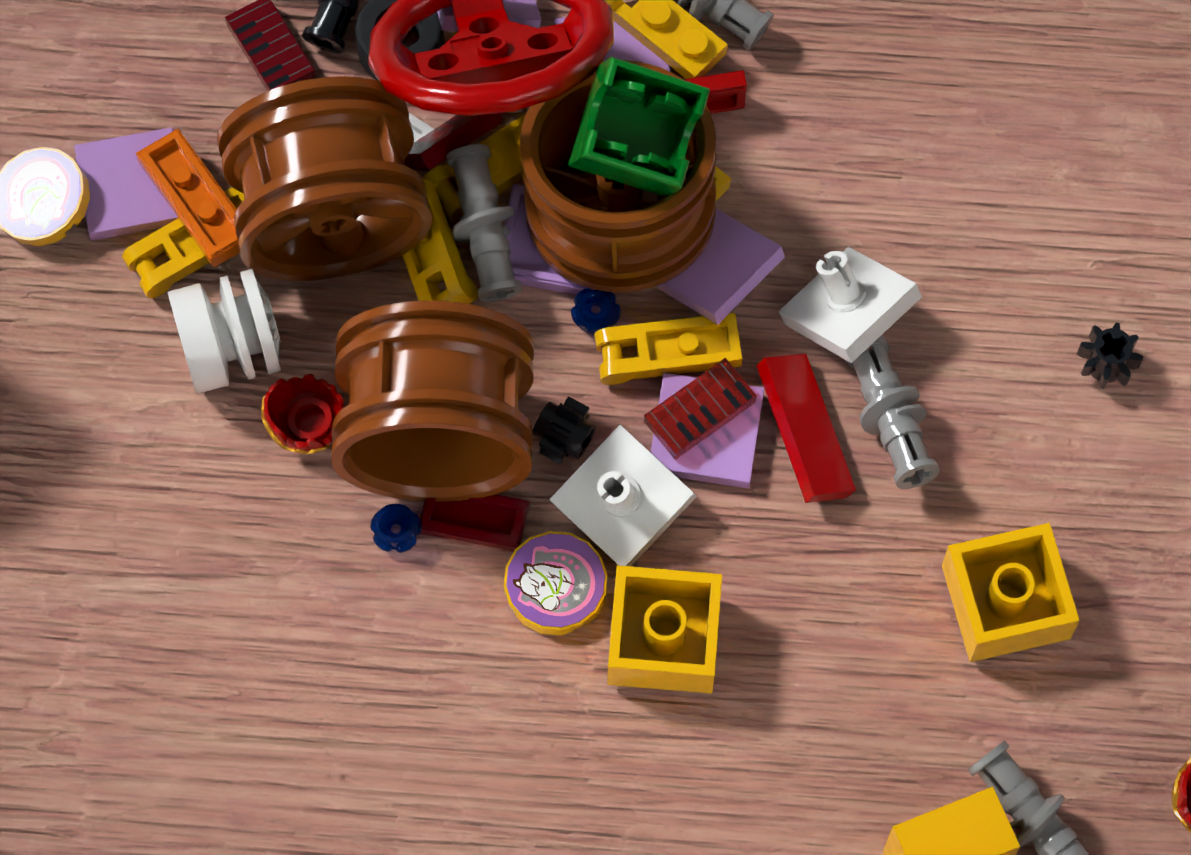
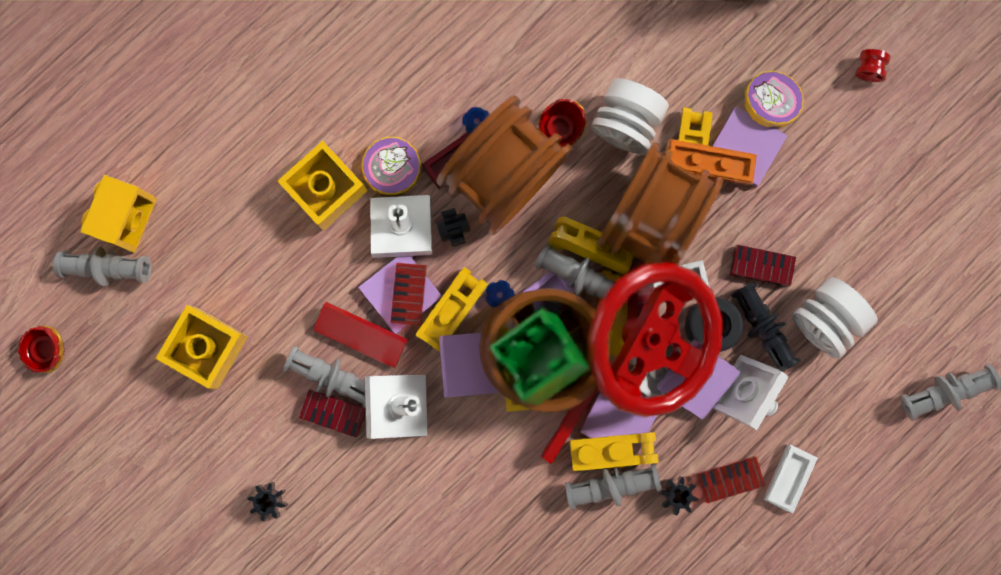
camera: 135 degrees right, 15 degrees up
none -> dark red tile [299,389,366,438]

